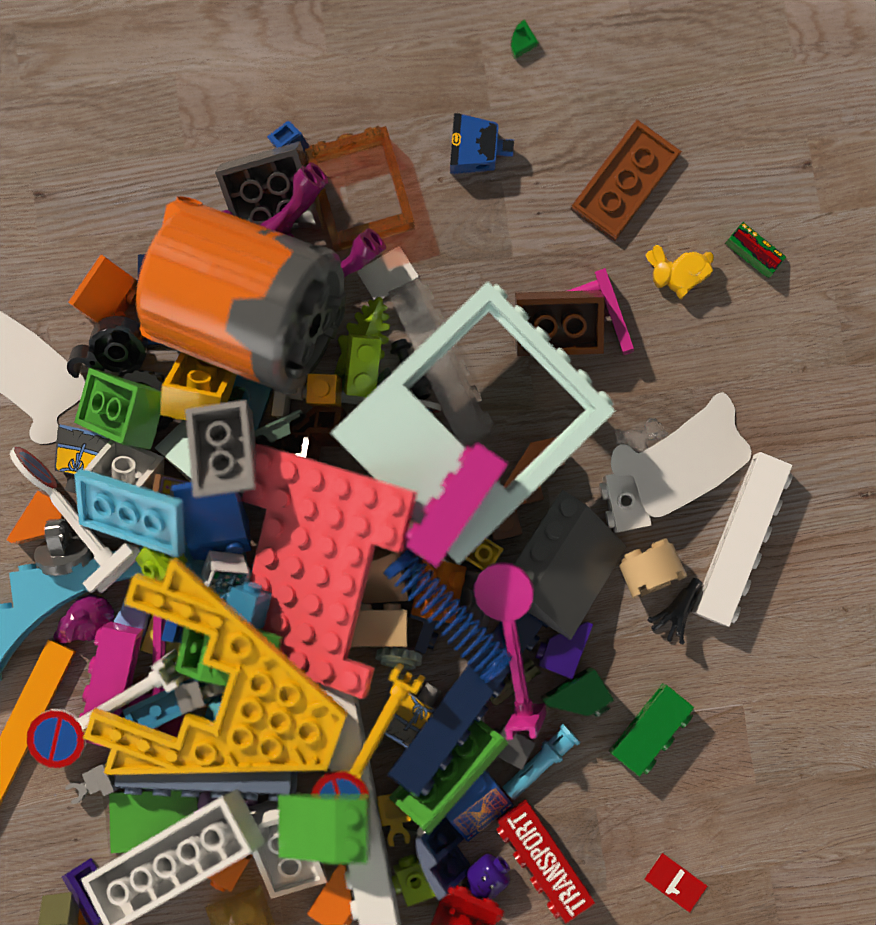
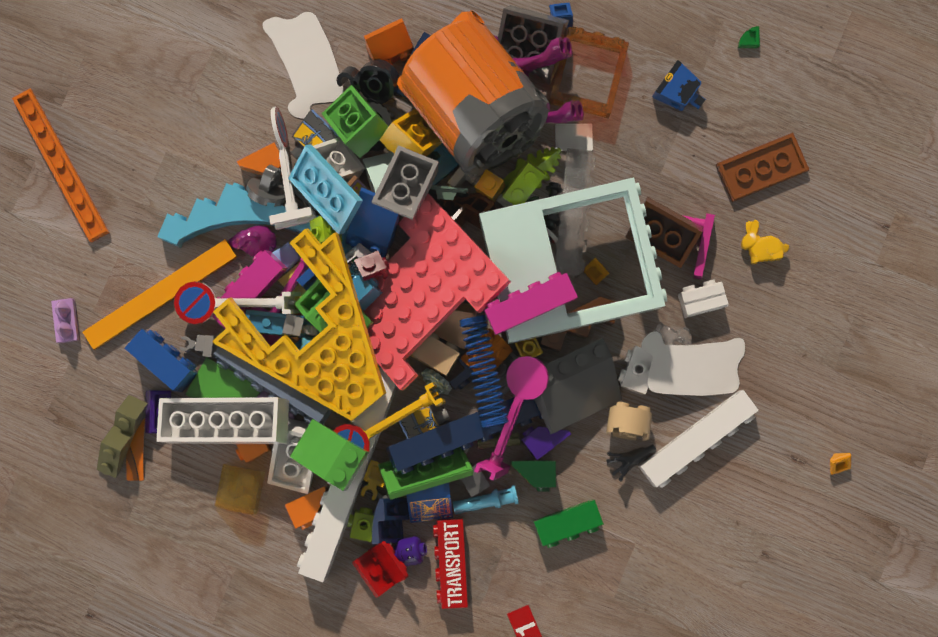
camera: 25 degrees right, 0 degrees up
slope [725,222,786,279] -> none
none -> blue brick [124,329,198,392]
none -> bracket [354,251,390,282]
none -> light orange slope [582,258,609,285]
none -> white brick [678,279,729,318]

